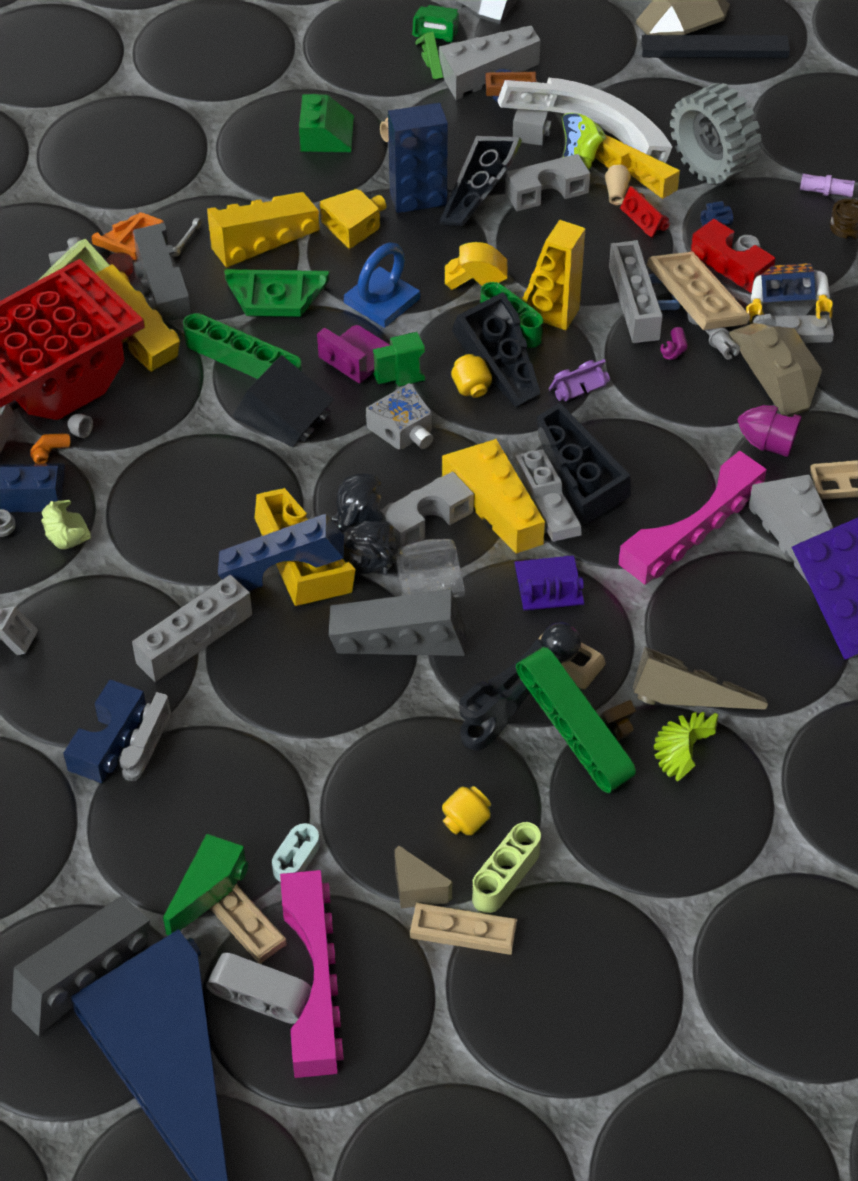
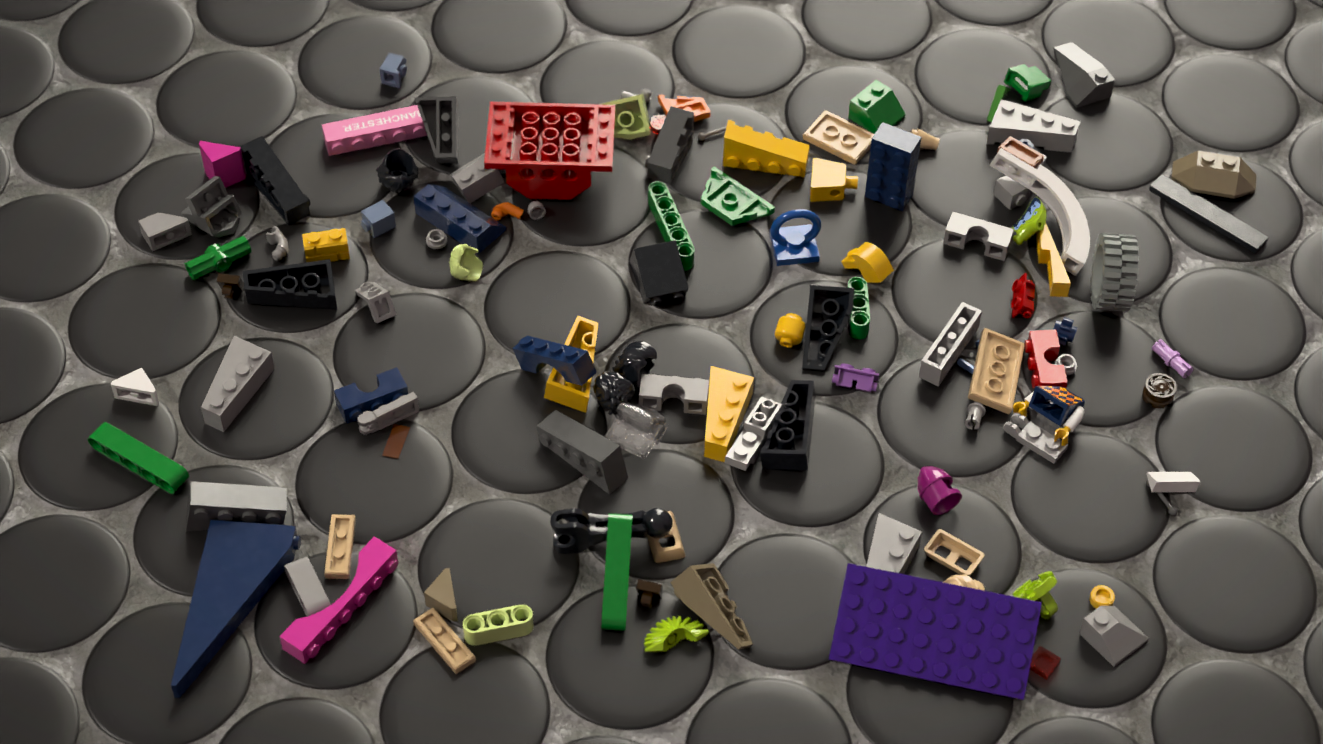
camera: 40 degrees right, 0 degrees up
yellow wedge [95,264,180,372] -> none
light grey brick [132,575,252,682] -> none
green slope [163,834,249,935] -> none
light aqua beam [272,823,320,882] -> none
magenta bracket [317,325,390,384] -> none
light grey torso [366,383,433,449] -> none
green piece [373,331,425,387] -> none
black wedge [440,136,522,226] -> none
yellow head [442,786,491,835] -> none
dark purple hinge [514,555,584,611] -> none
yellow wedge [522,220,585,330] -> none
tan cone [605,165,631,205] -> none
dark pink arch [618,451,767,585] -> none
magenta arm [660,327,688,360] -> none
dark tan wedge [729,323,822,417] -> none
none -> reddish brown sticker [382,424,410,459]
none -> tan tile [803,110,874,165]

